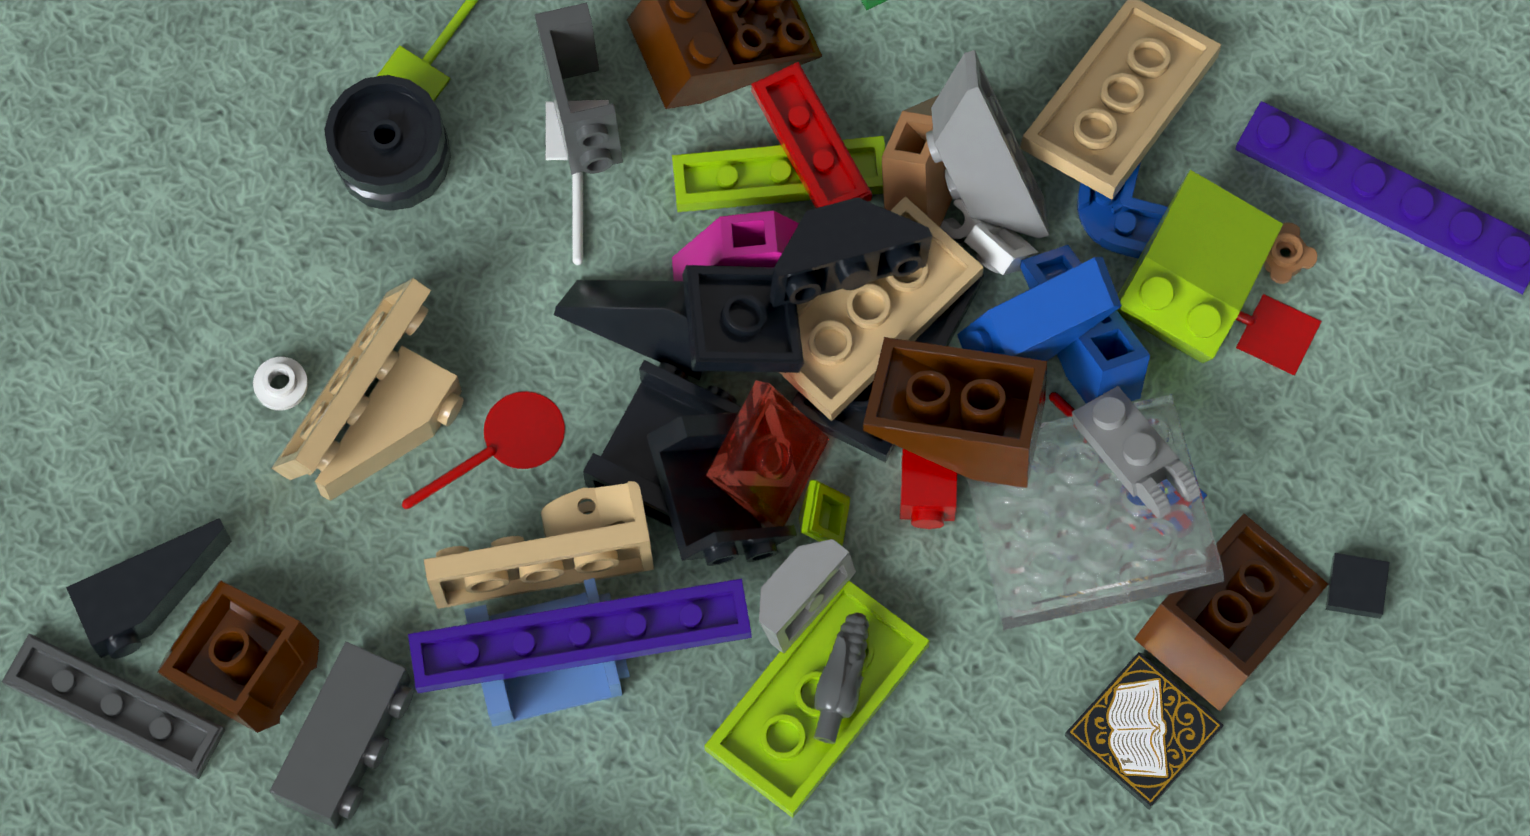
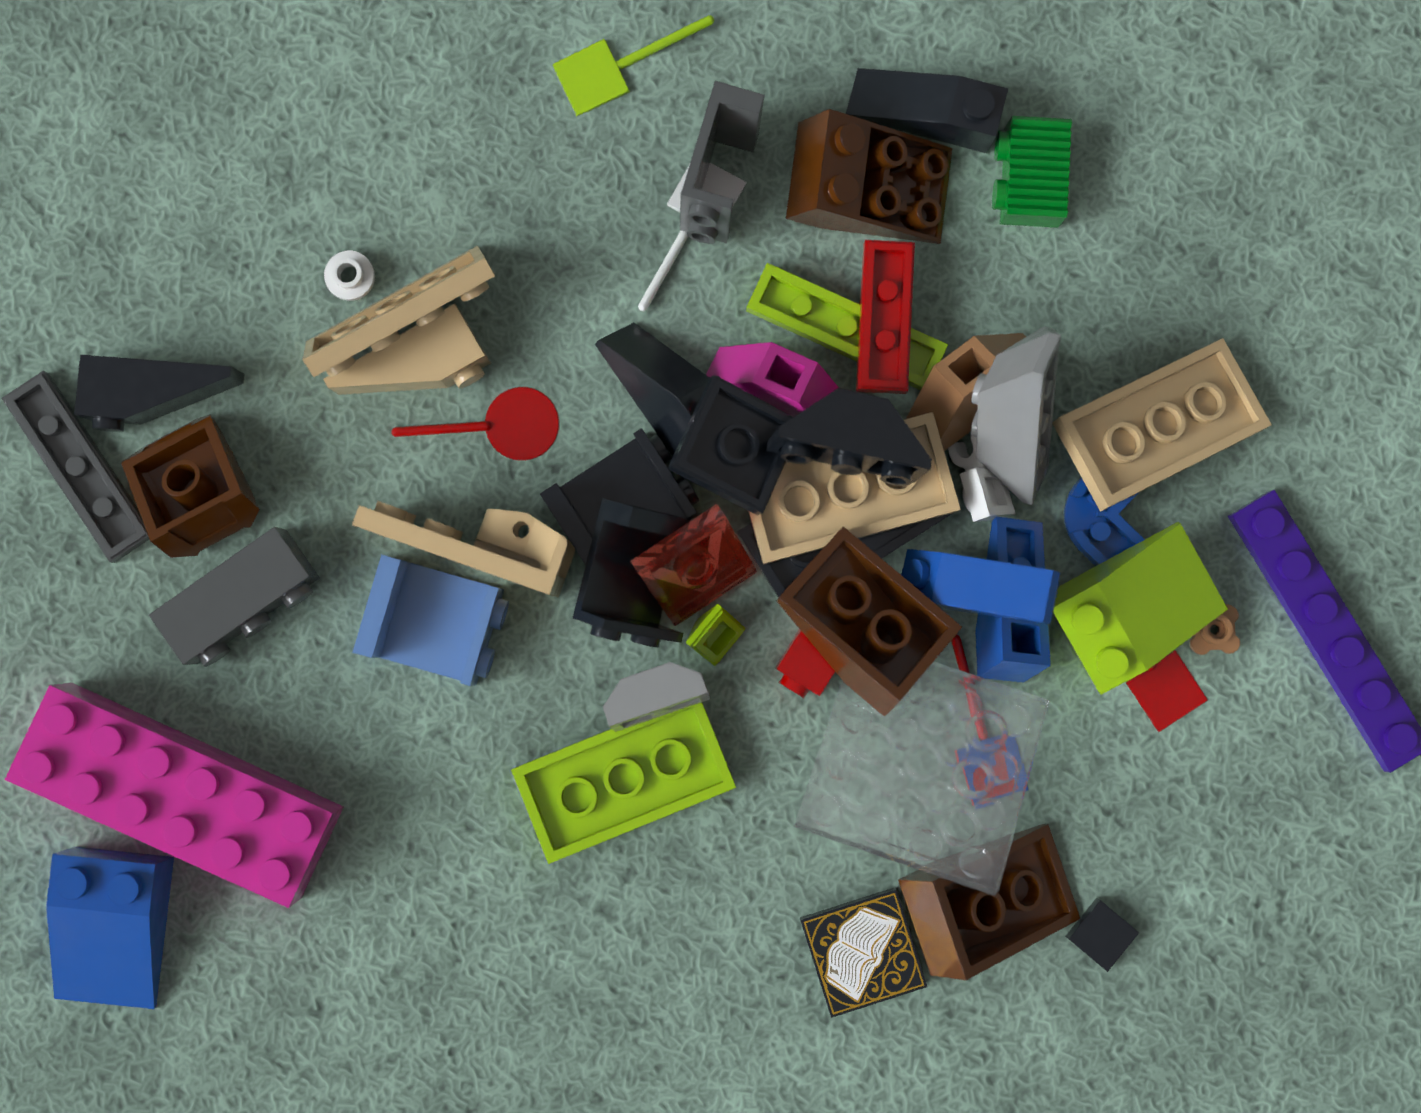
camera: 25 degrees right, 15 degrees up
black wheel [324,75,451,211] -> none
dark purple plate [408,579,752,693] -> none
dark grey piece [814,612,869,744] -> none
light grey hinge [1072,386,1201,519] -> none

